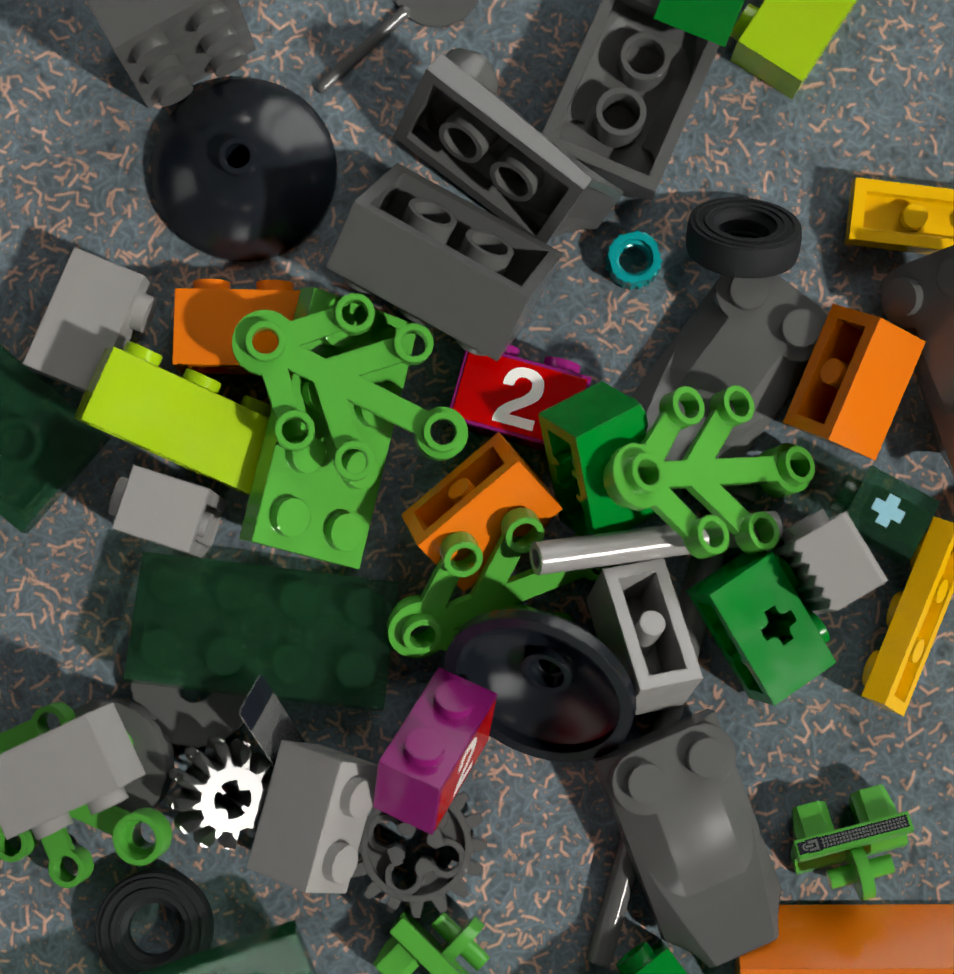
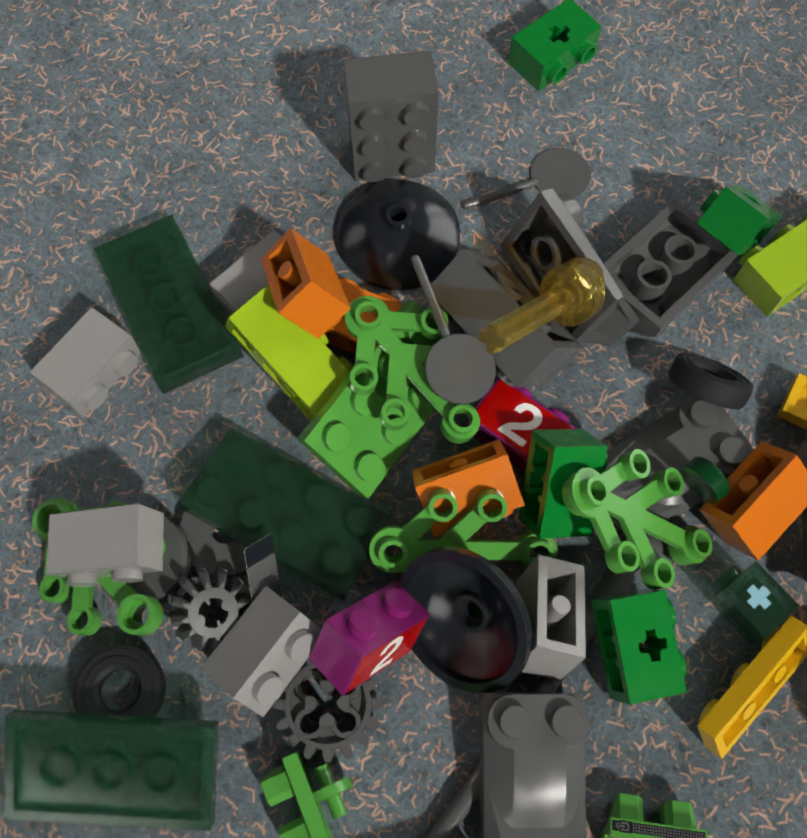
camera: 20 degrees right, 15 degrees down
light grey brick [109,465,227,560] -> none
light grey piece [530,510,782,575] -> none
teal axle [605,230,663,290] -> none
light grey brick [774,509,888,614] -> none
none -> orange brick [260,228,351,339]
none -> dark grey piece [411,255,496,405]
none -> clear yellow piece [478,257,605,354]
none -> dark green tile [681,456,730,504]

